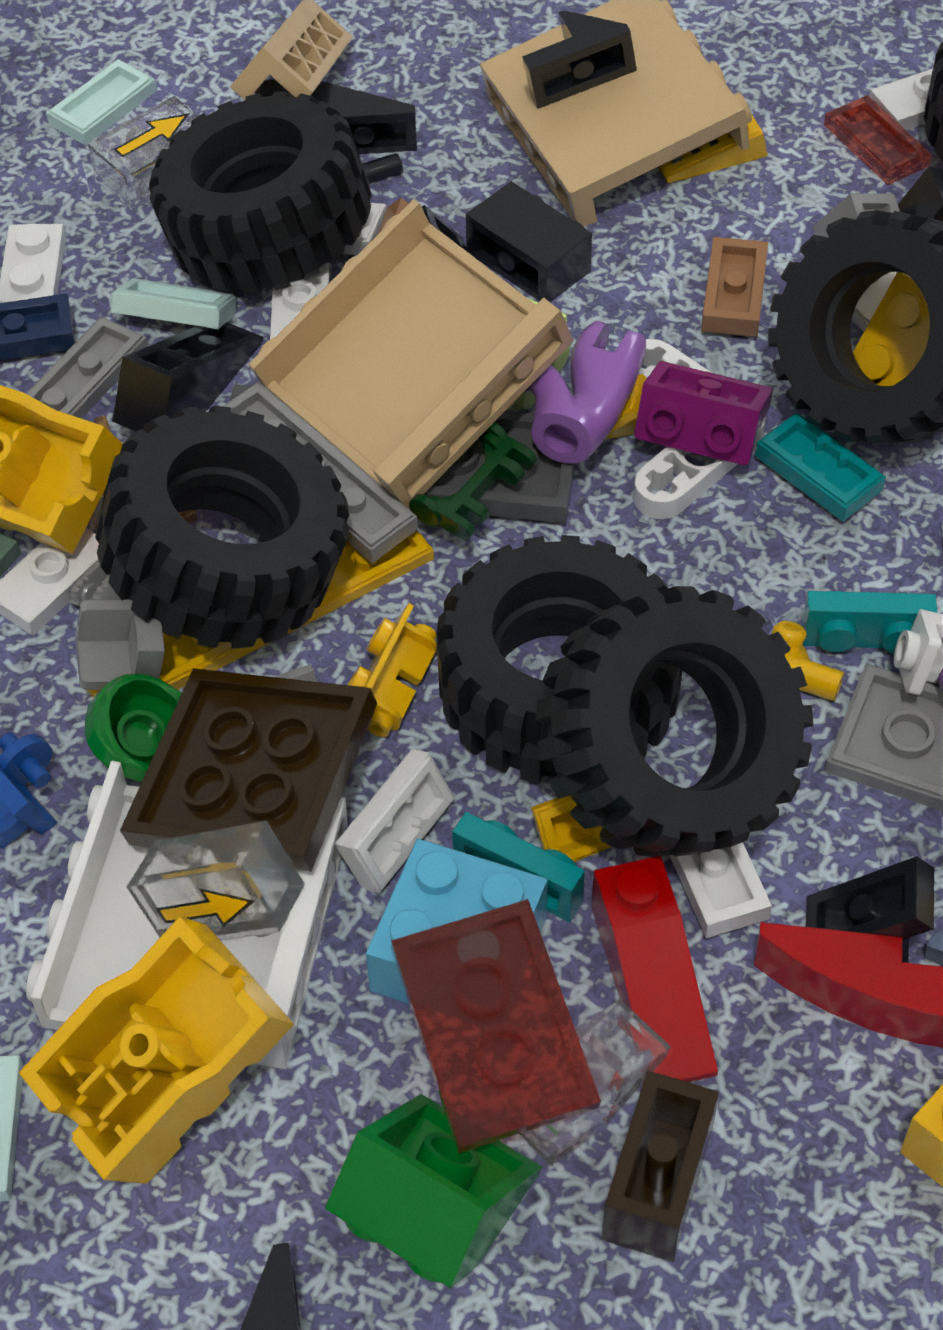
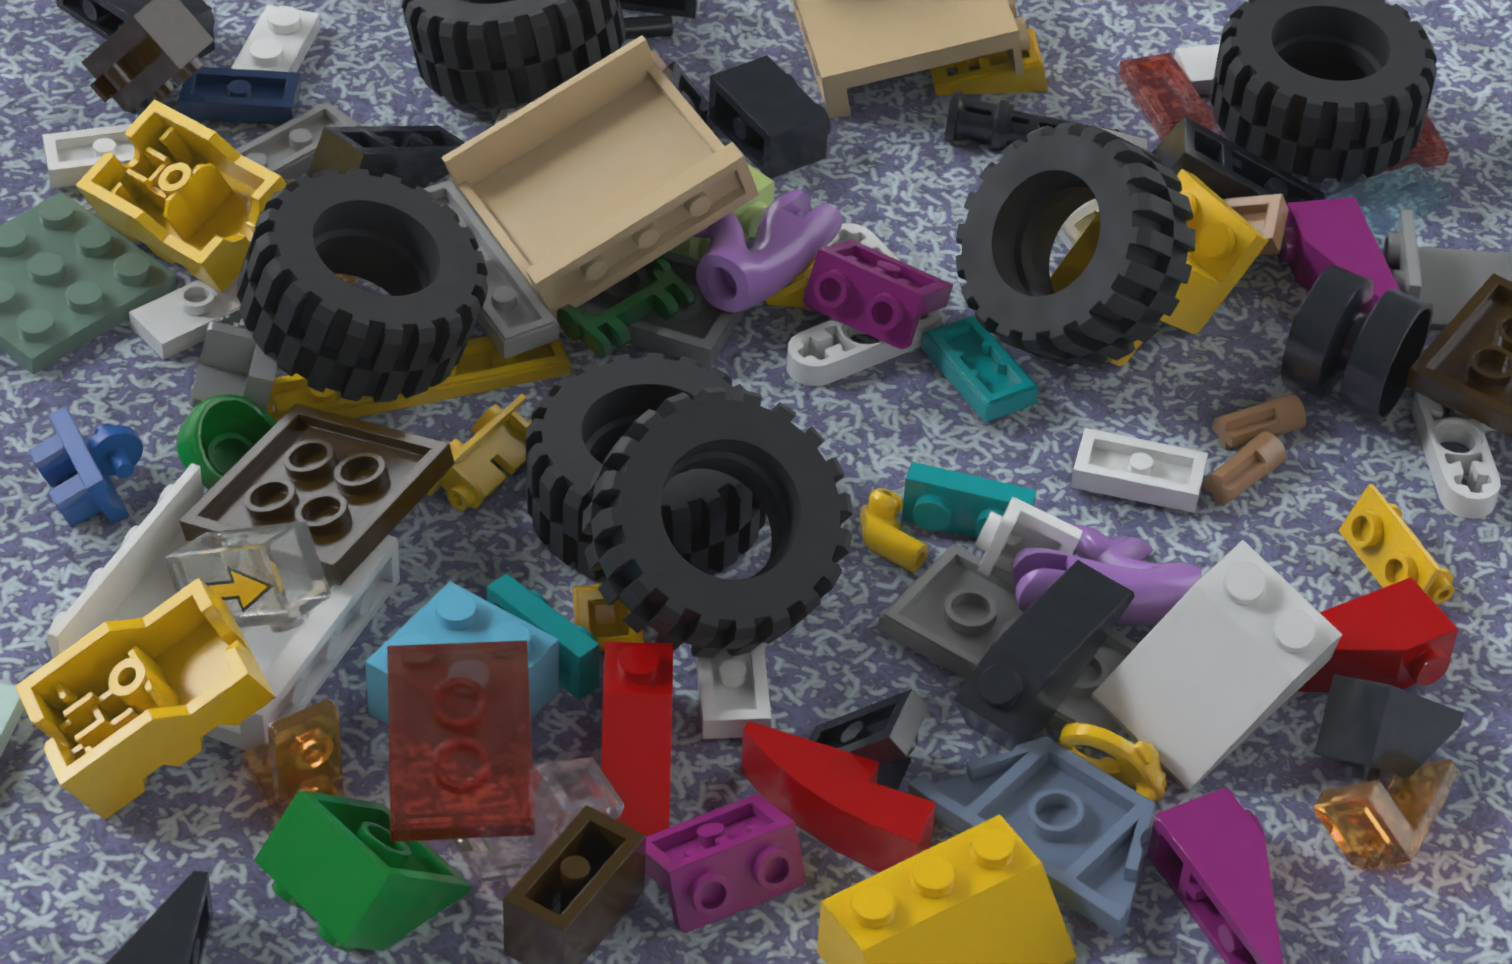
camera: 10 degrees right, 10 degrees down
light aqua tile [111,278,237,329] -> none
white plate [335,749,455,894] -> none
medium nougat plate [701,237,768,337] -> none
none -> clear orange bracket [242,699,344,820]
none -> magenta bracket [645,794,806,933]
none -> black pin [944,90,1119,151]

